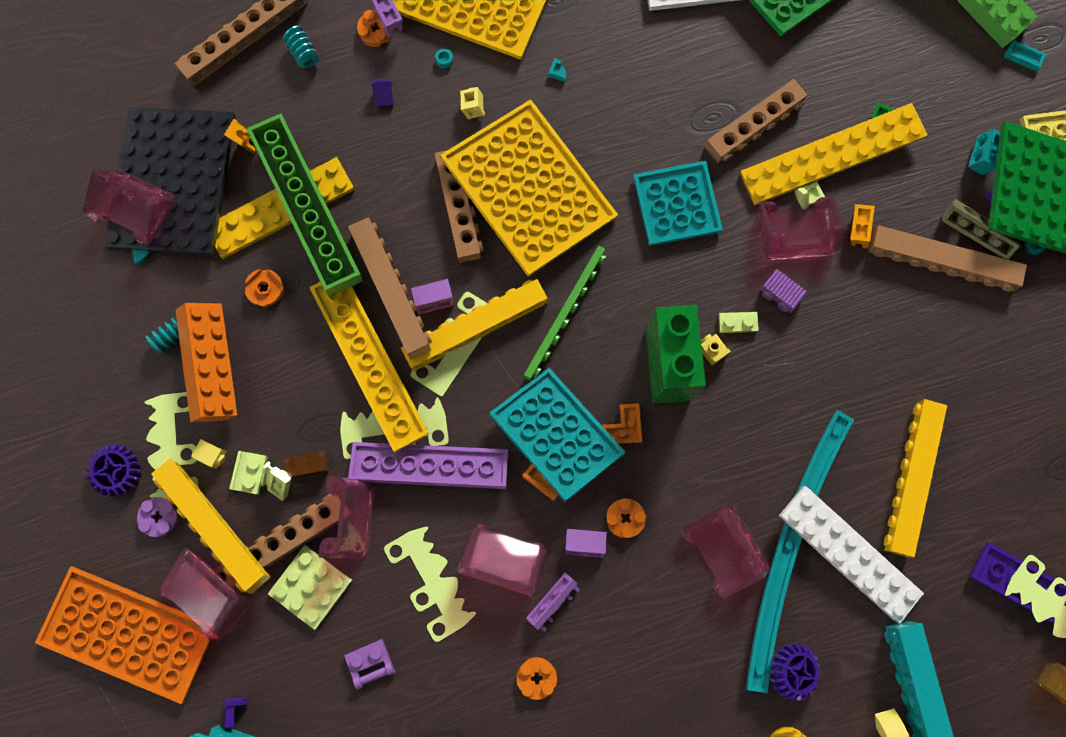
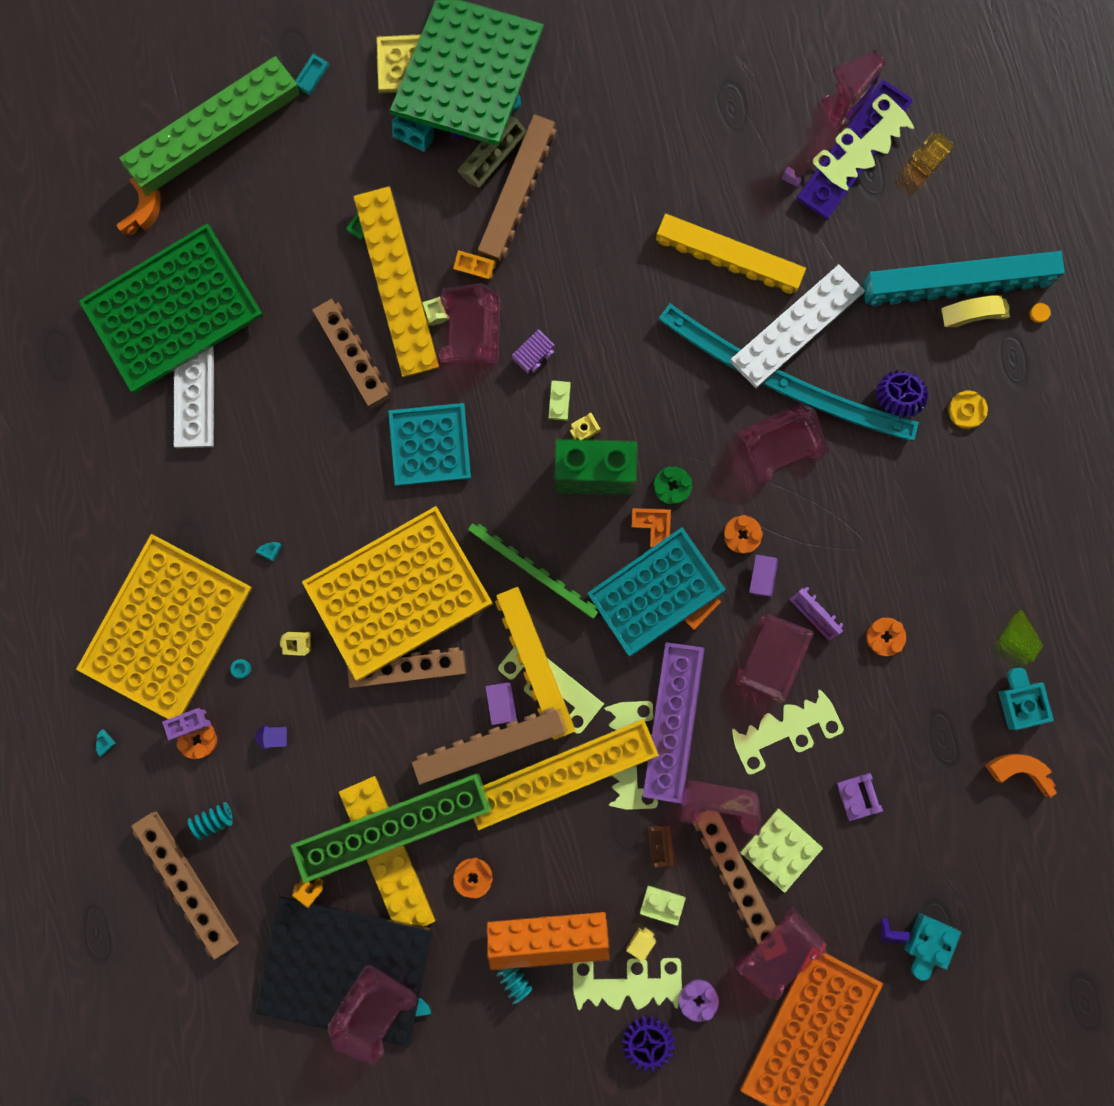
camera: 75 degrees left, 5 degrees up
yellow brick [152,458,270,594] -> none
yellowish green plate [260,461,291,501] -> none
none -> green plate [654,467,692,505]
none -> medium lavender tile [782,167,801,187]

